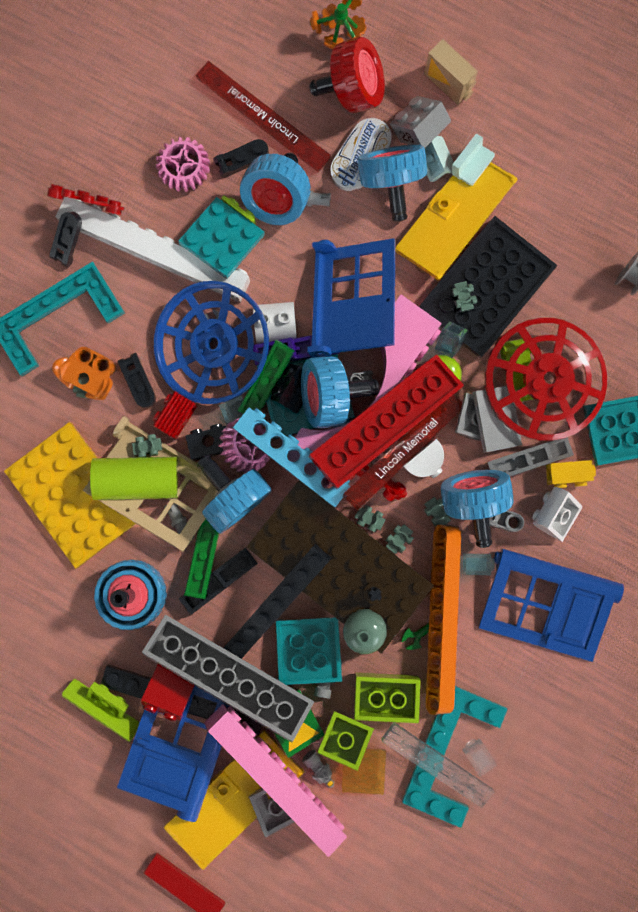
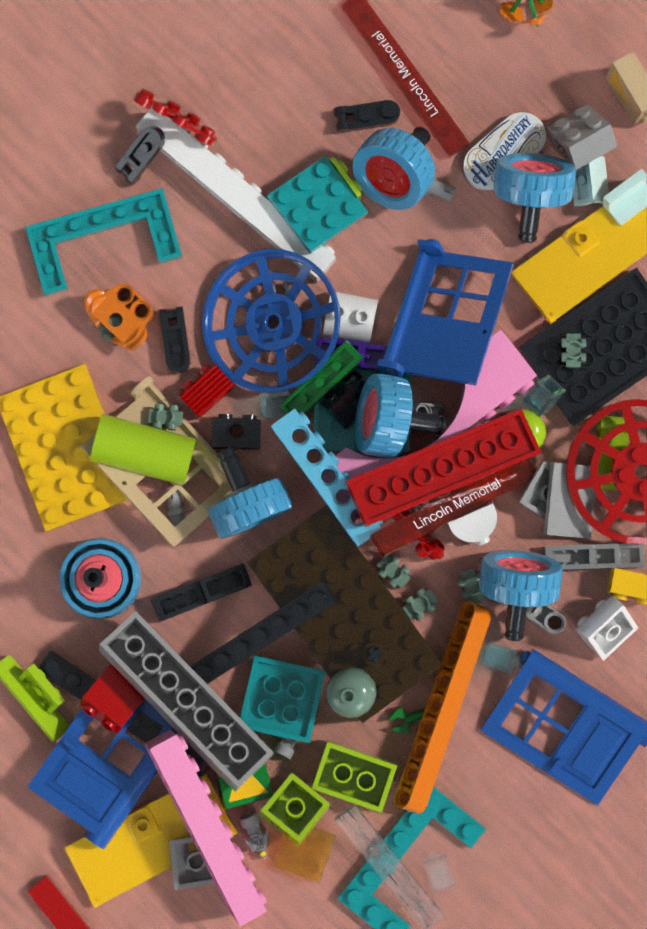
camera: 10 degrees right, 0 degrees up
bright pink gear [156,136,210,192] -> none
green tile [184,519,220,600] -> none
bright pink gear [218,418,273,473] -> none
red wheel [309,37,385,113] -> none

